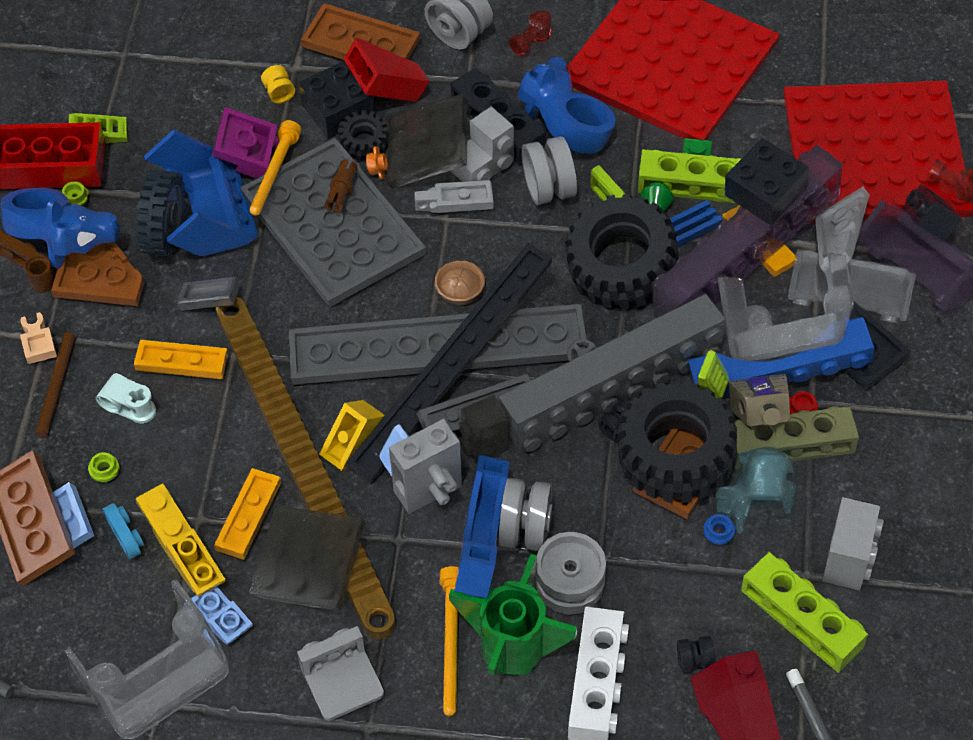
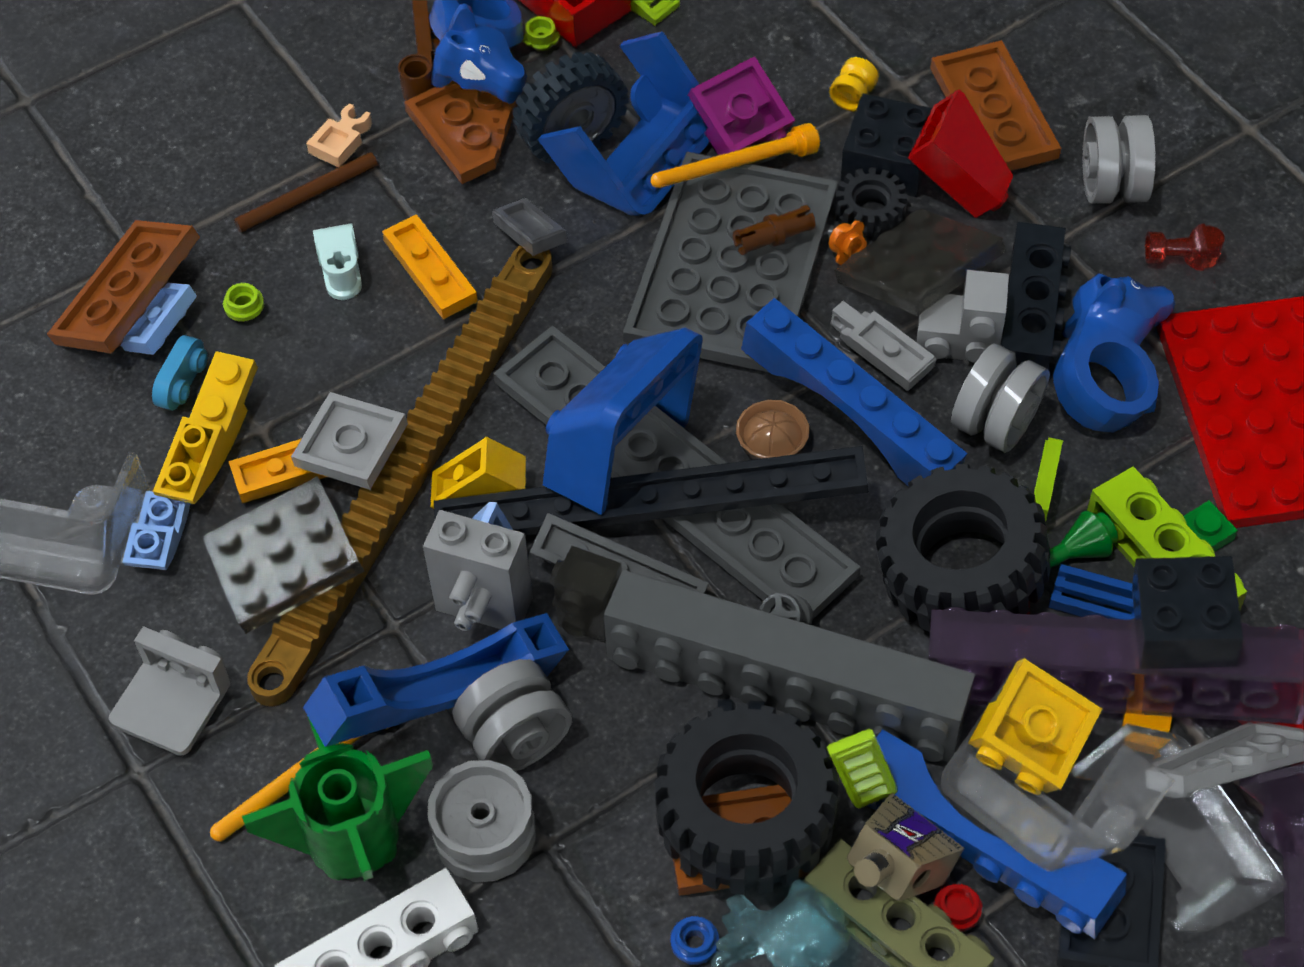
camera: 50 degrees right, 0 degrees up
none -> light grey plate [291,392,408,490]
none -> blue windscreen [543,327,703,515]
none -> blue arch [741,298,968,486]
none -> yellow plate [968,658,1102,795]

